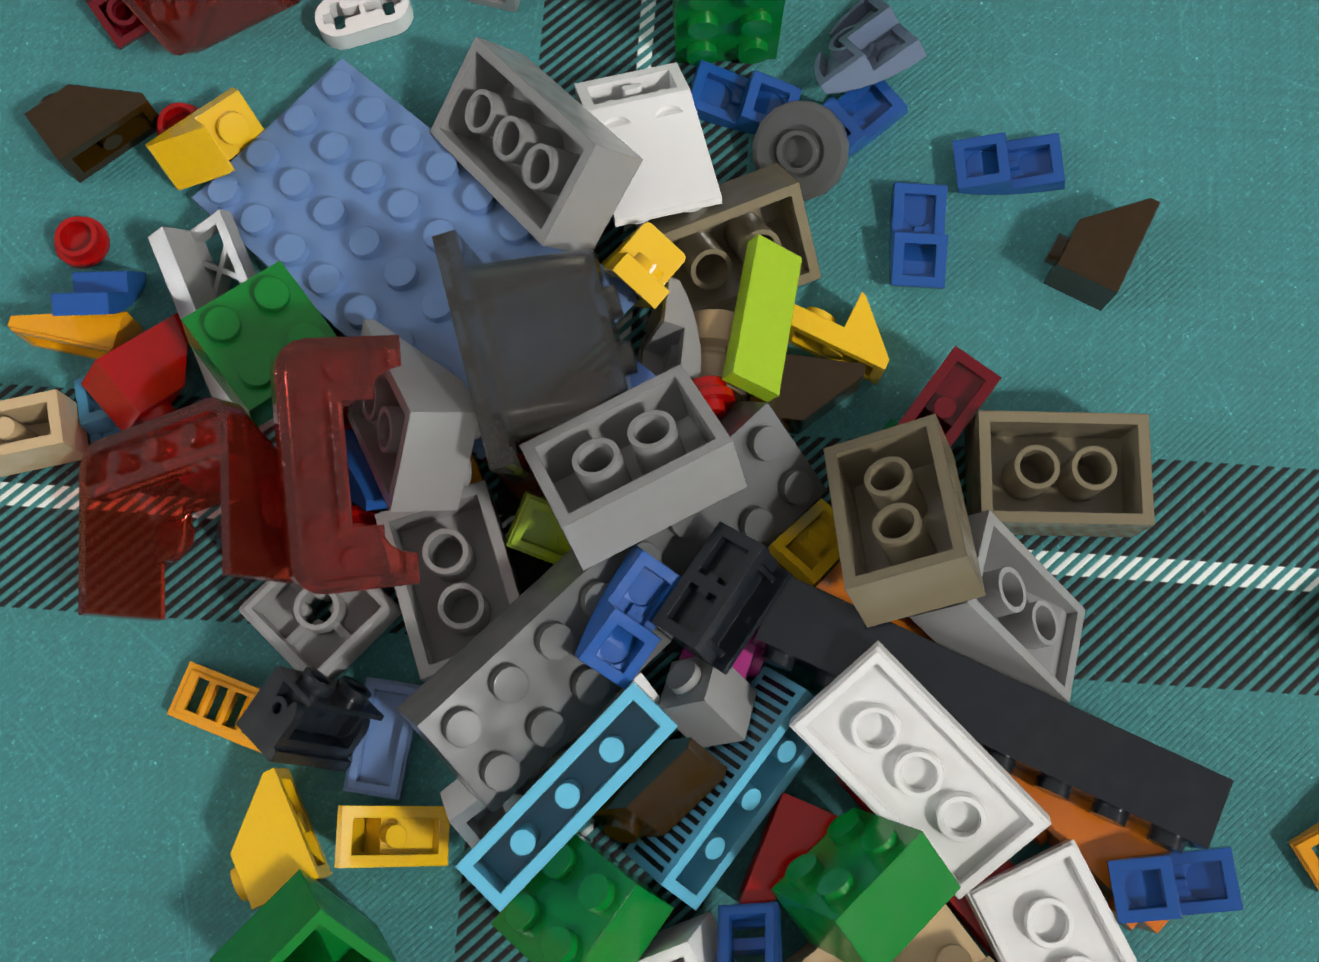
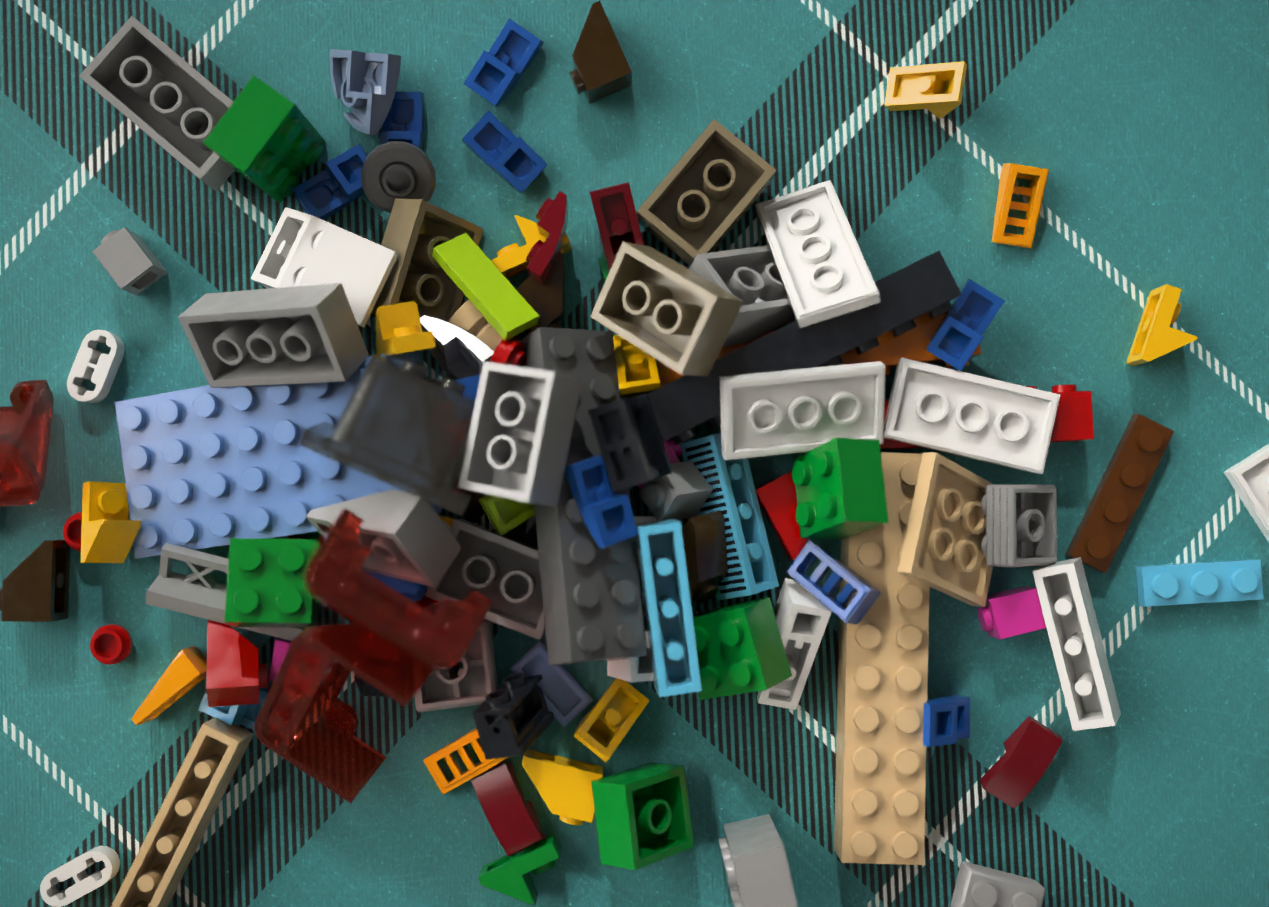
camera: 55 degrees left, 10 degrees up
blue slope [51,271,146,316] -> none
none -> dark red slope [471,762,546,856]
none -> green slope [478,833,561,905]
none -> dark red slope [526,191,569,284]
none -> white tile [755,180,880,328]

